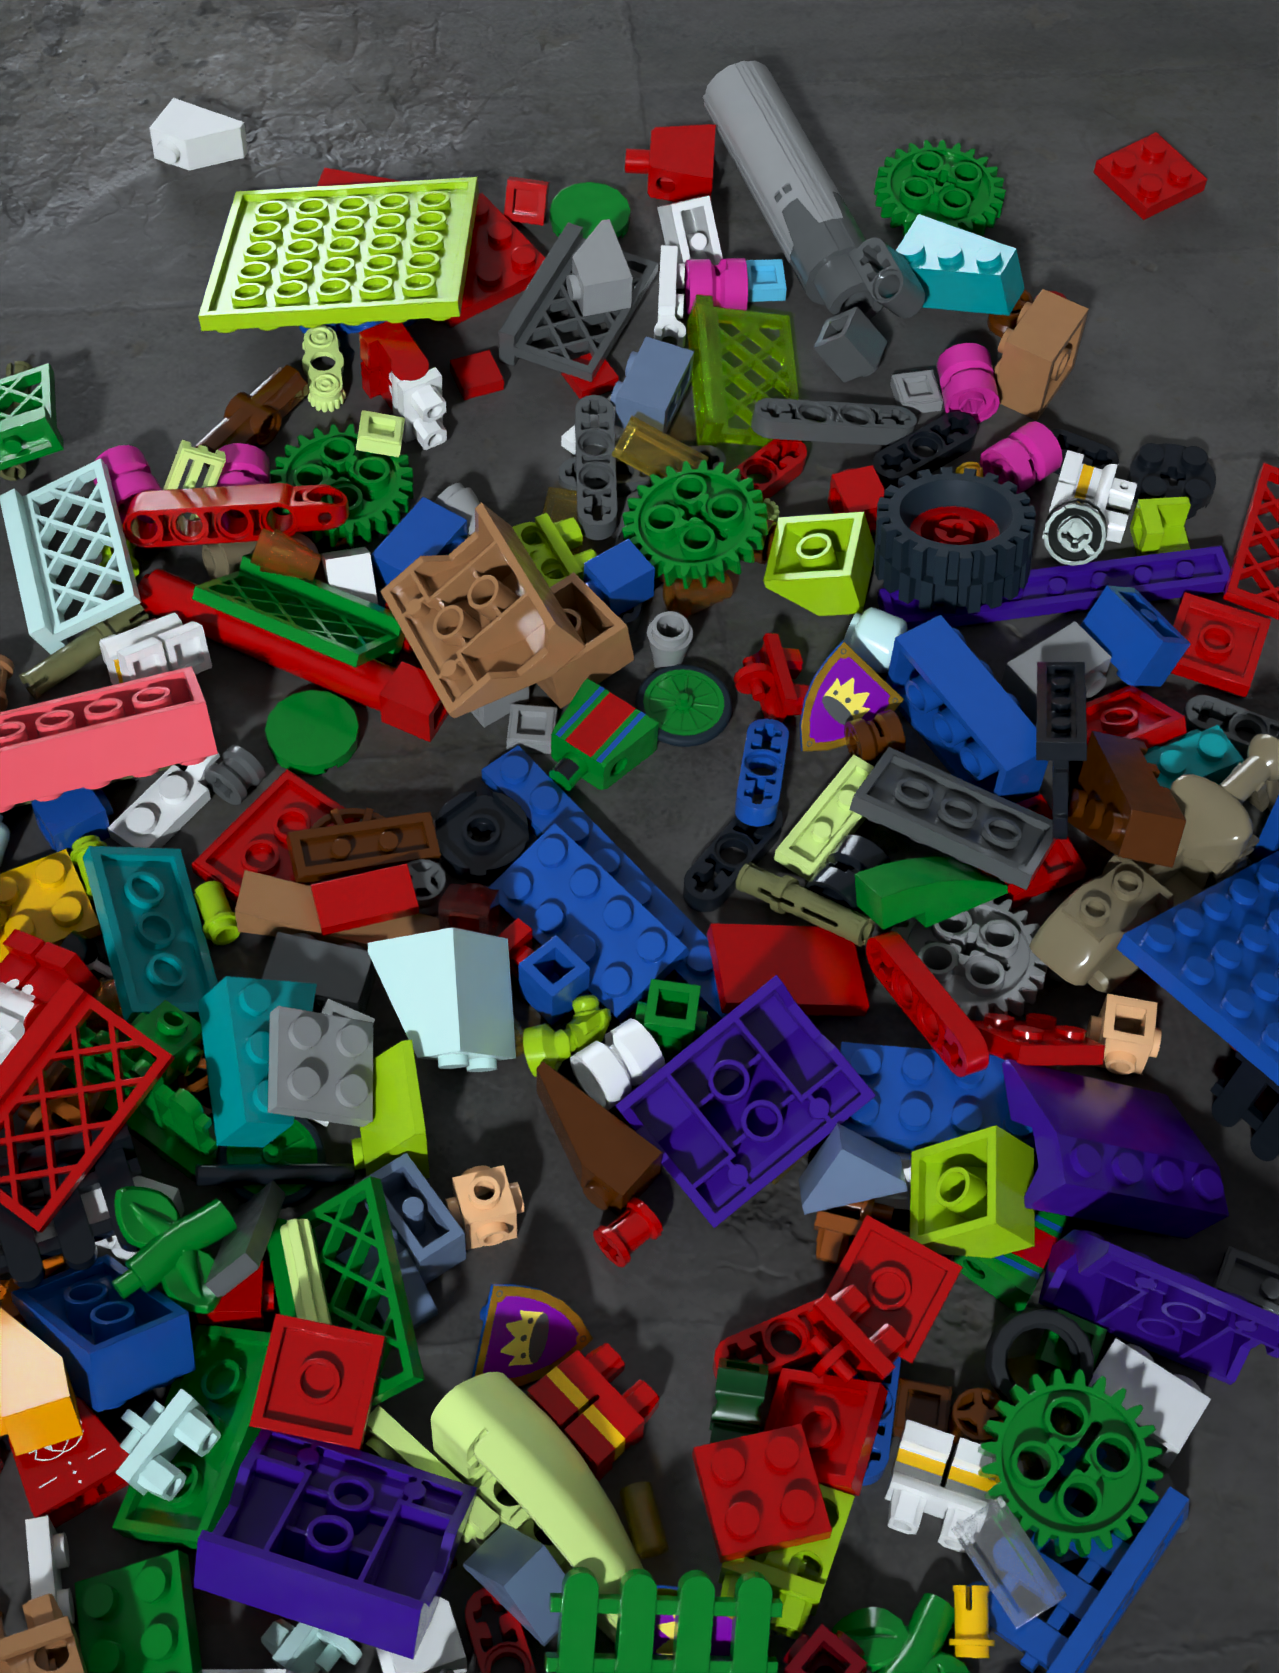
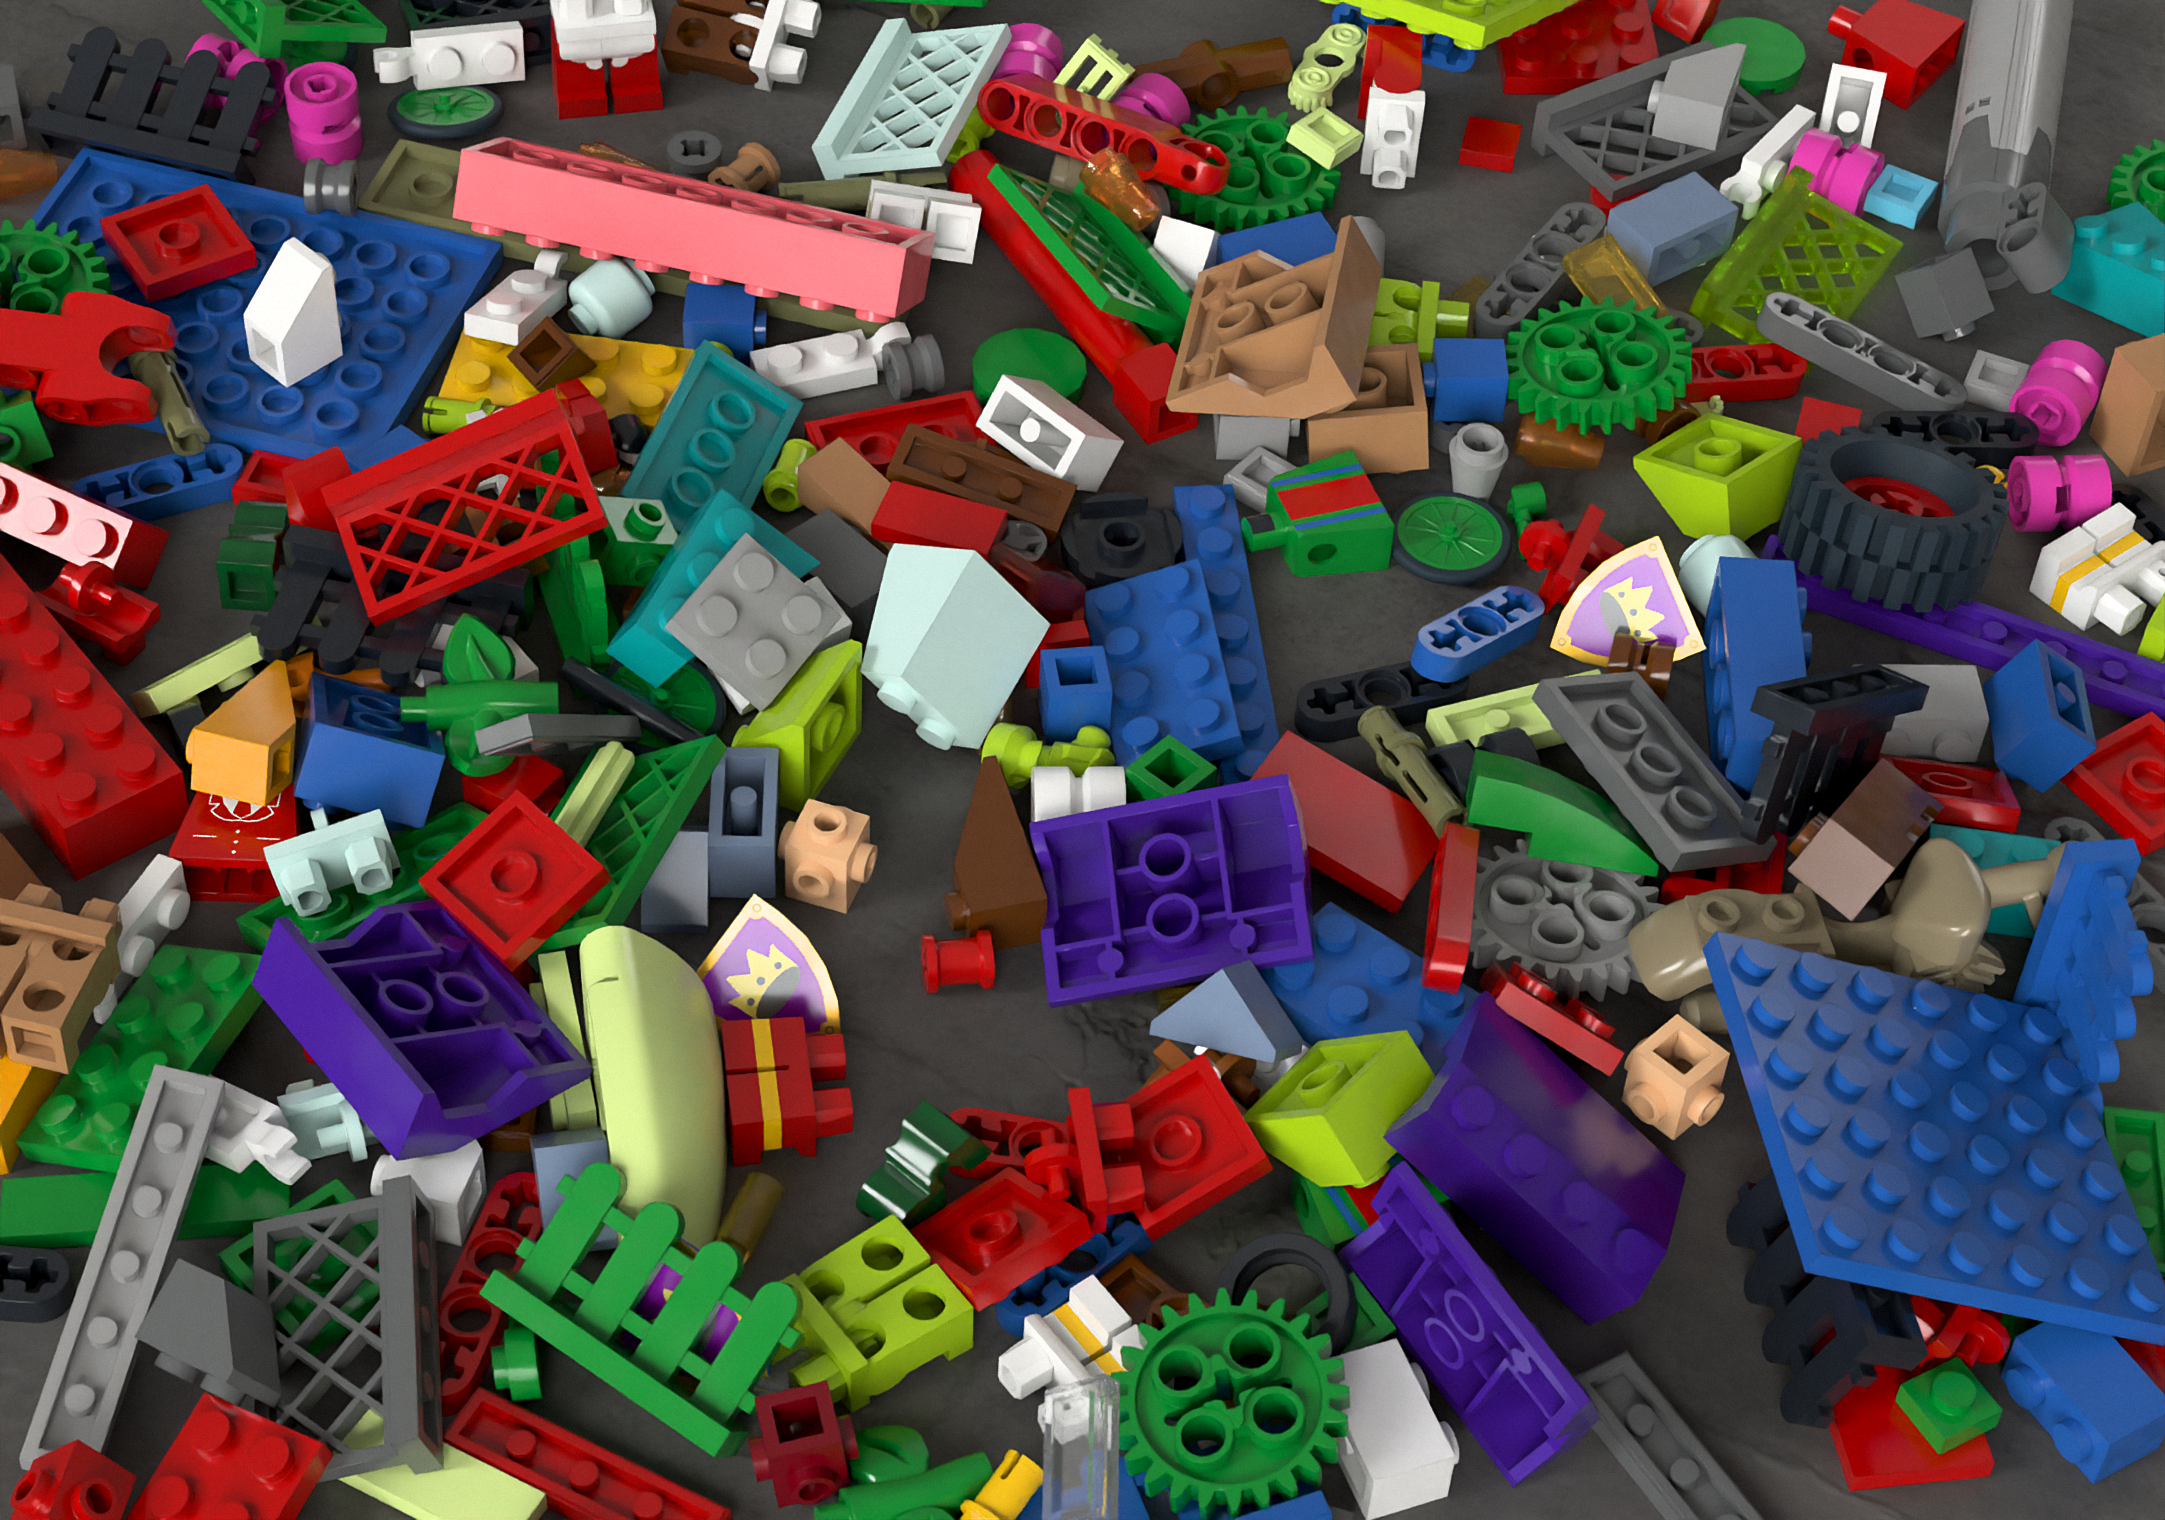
camera: 35 degrees right, 10 degrees down
red plate [692,1423,832,1563] -> none
pearl dark grey wheel [1043,498,1107,566] -> none
none -> white brick [976,374,1125,492]
none -> green hand [1506,481,1546,560]

